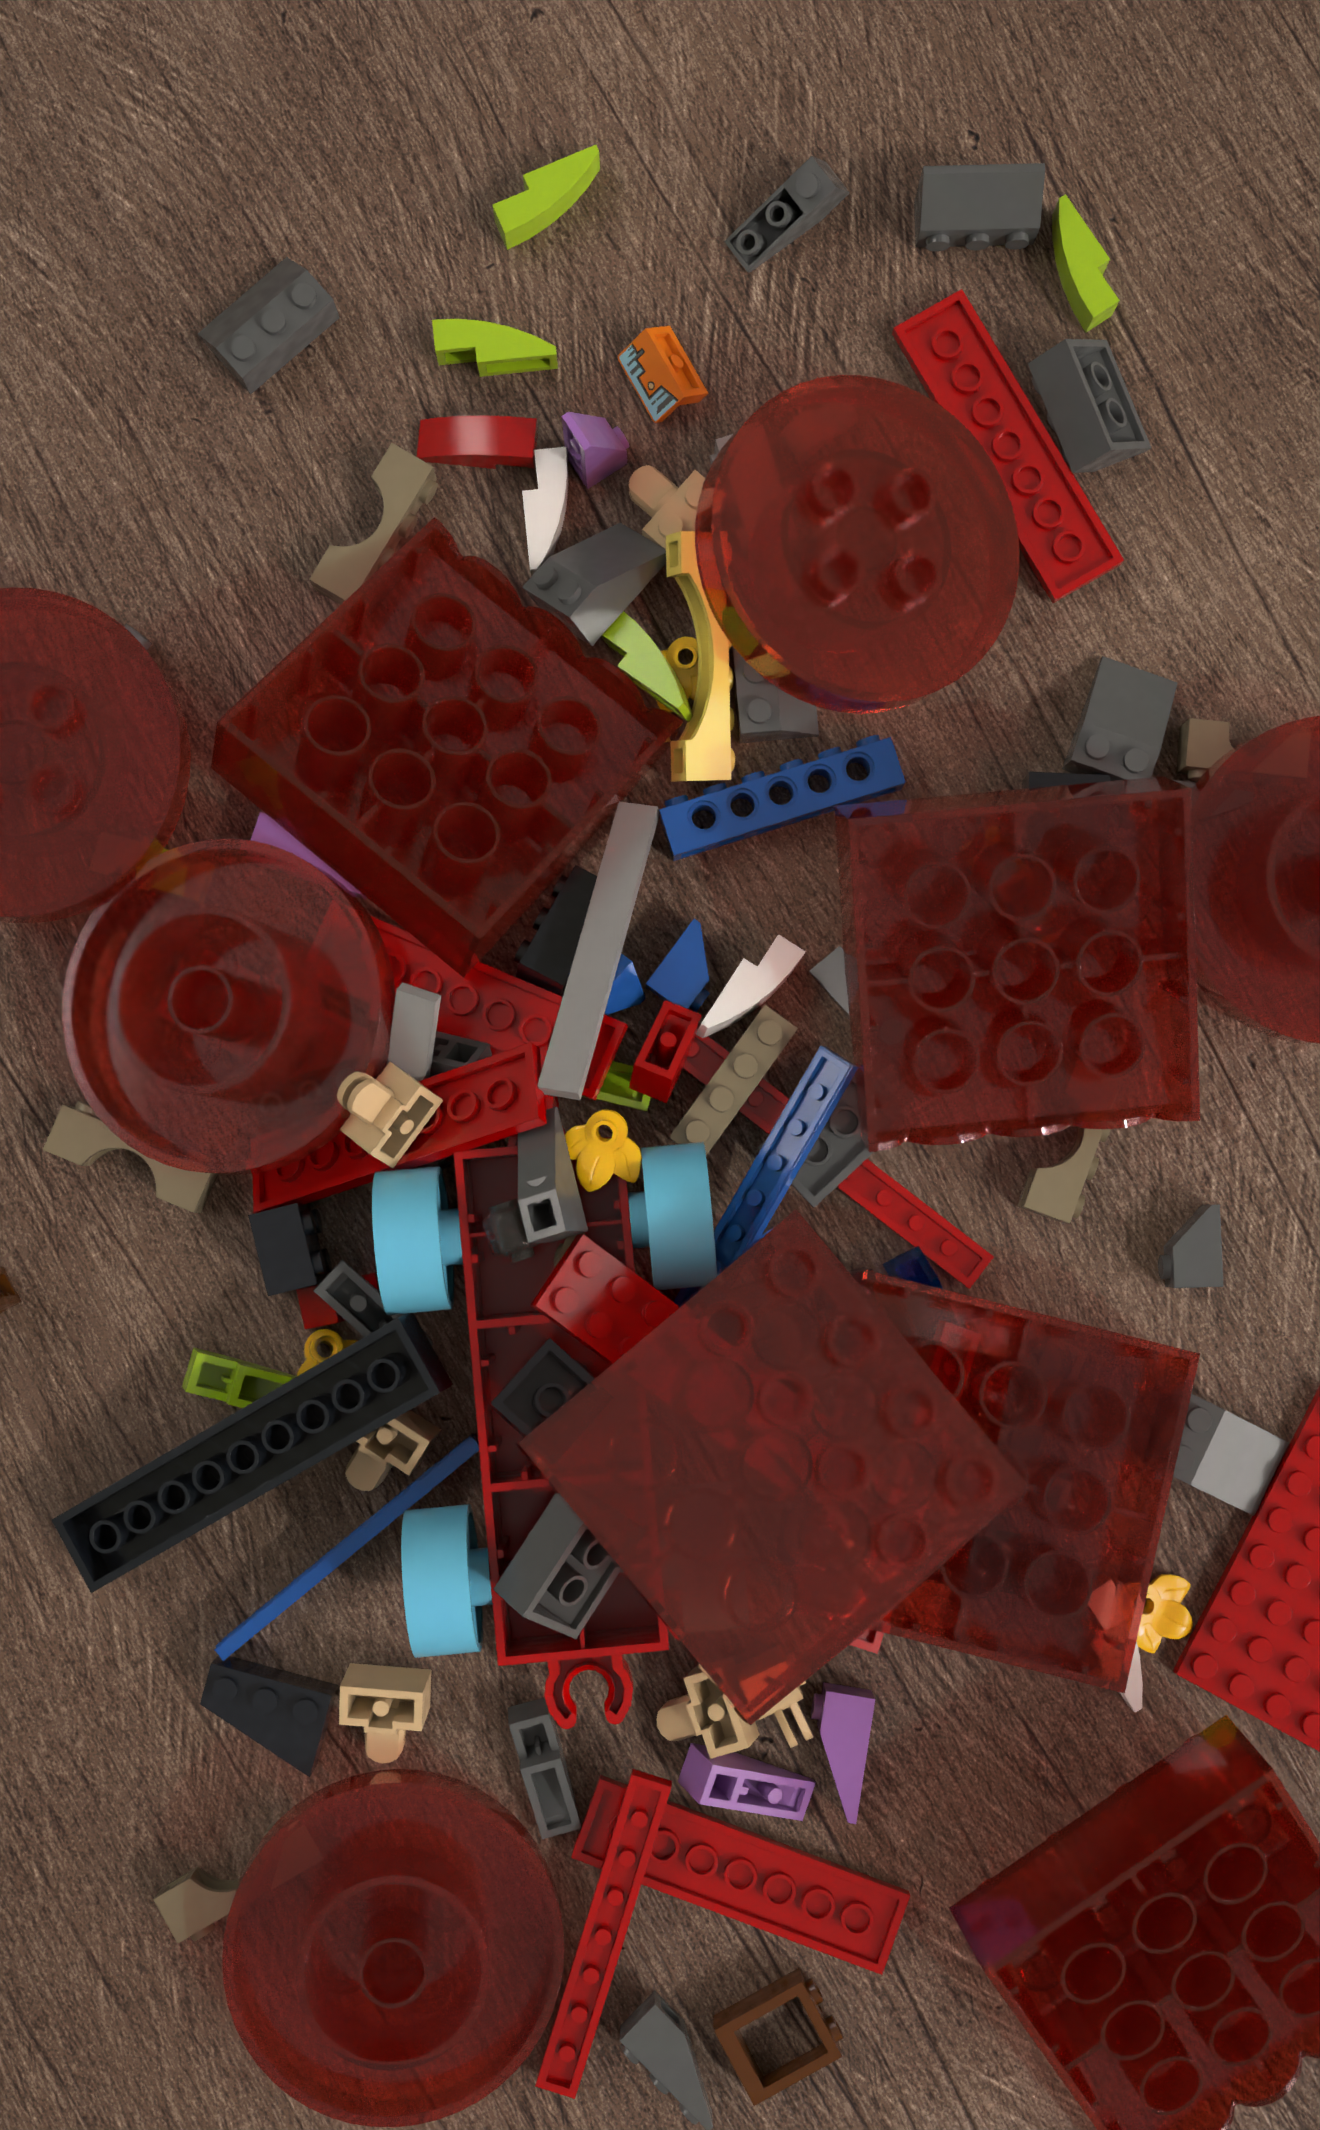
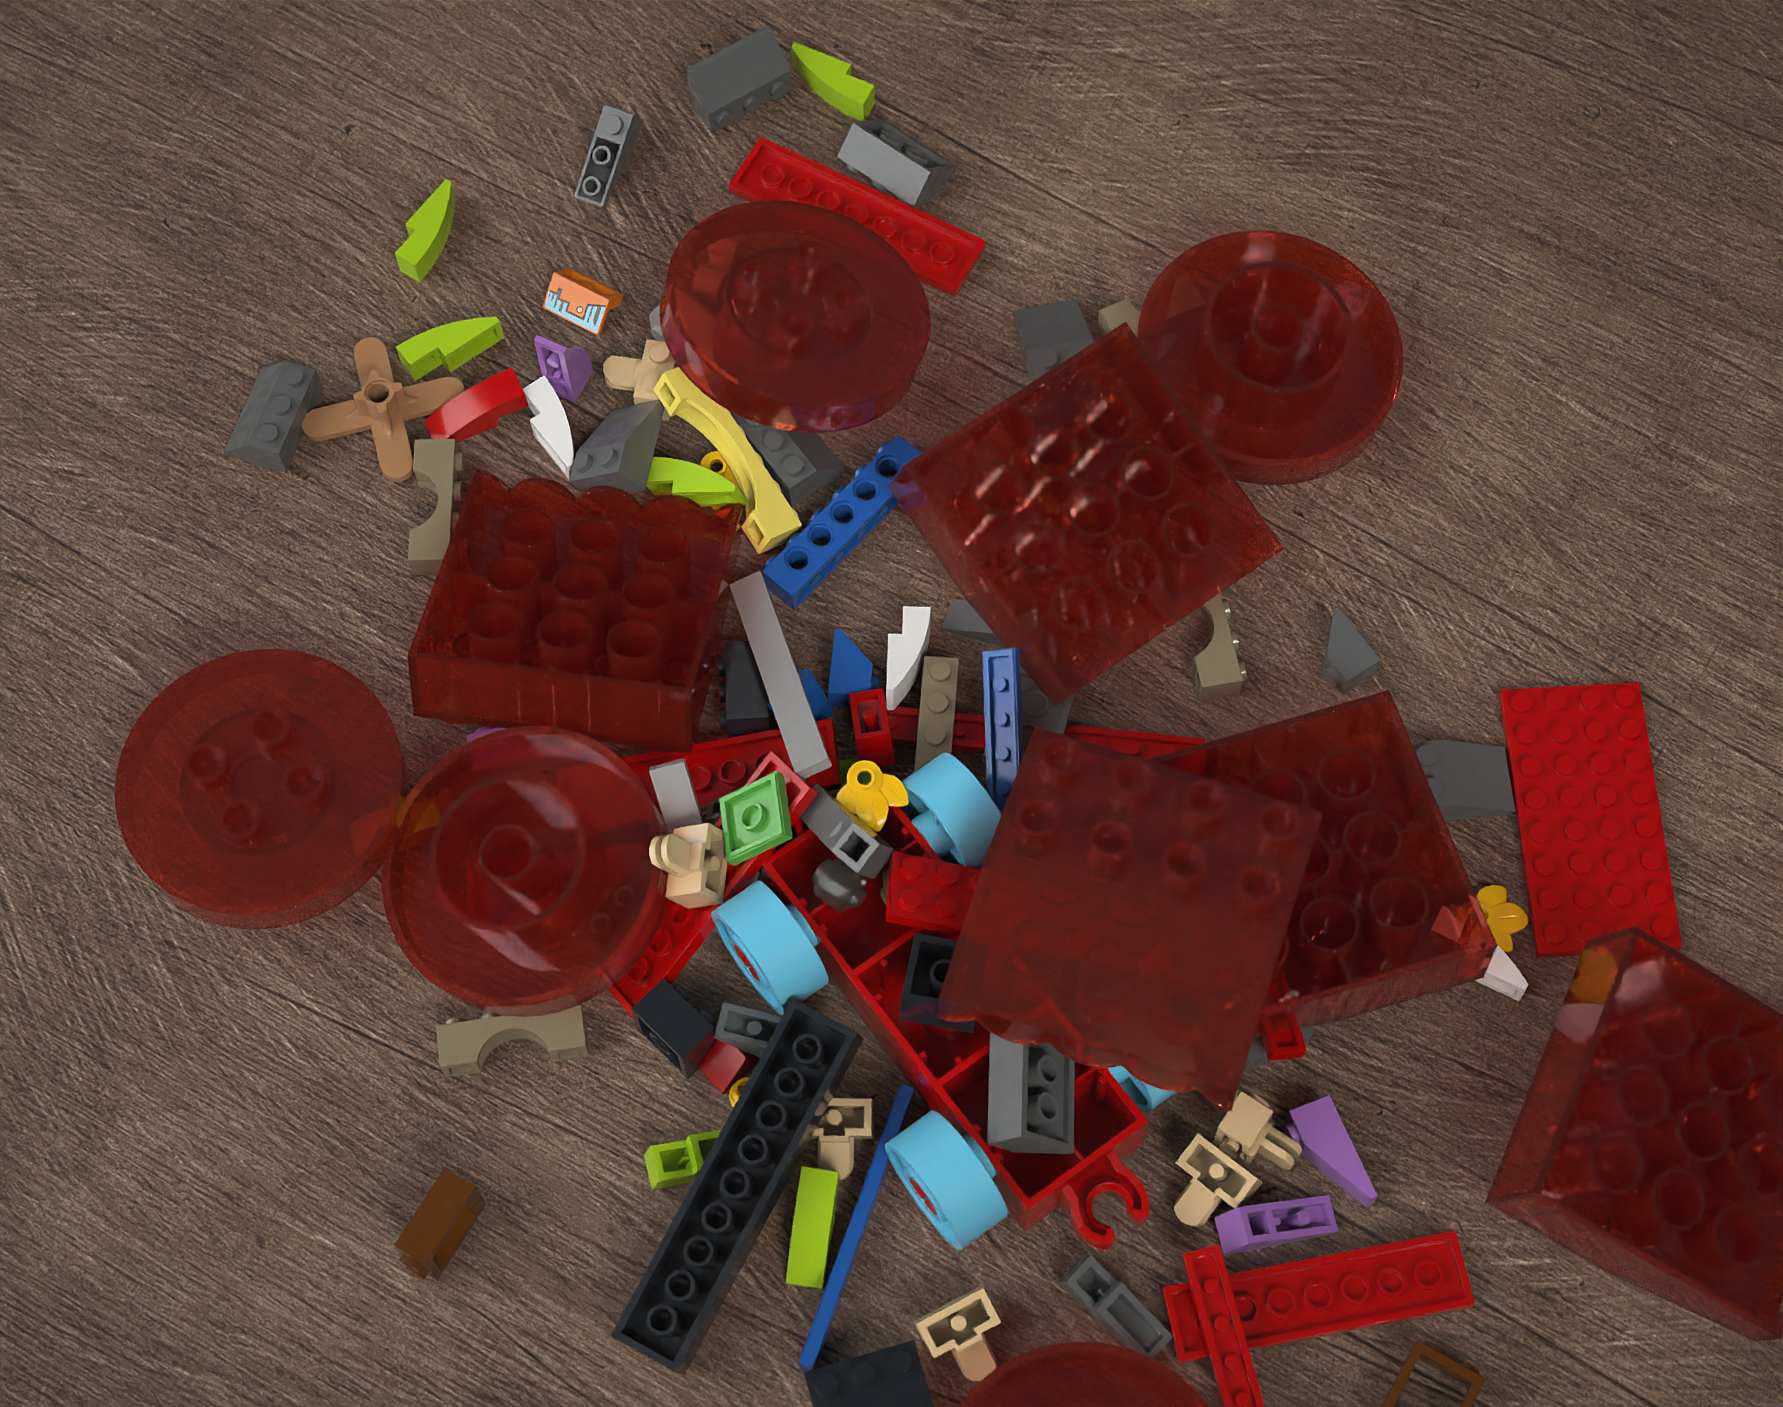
camera: 25 degrees left, 20 degrees down
none -> medium nougat piece [302,337,465,482]
none -> bright green tile [719,771,793,866]
none -> lime slope [786,1166,841,1290]

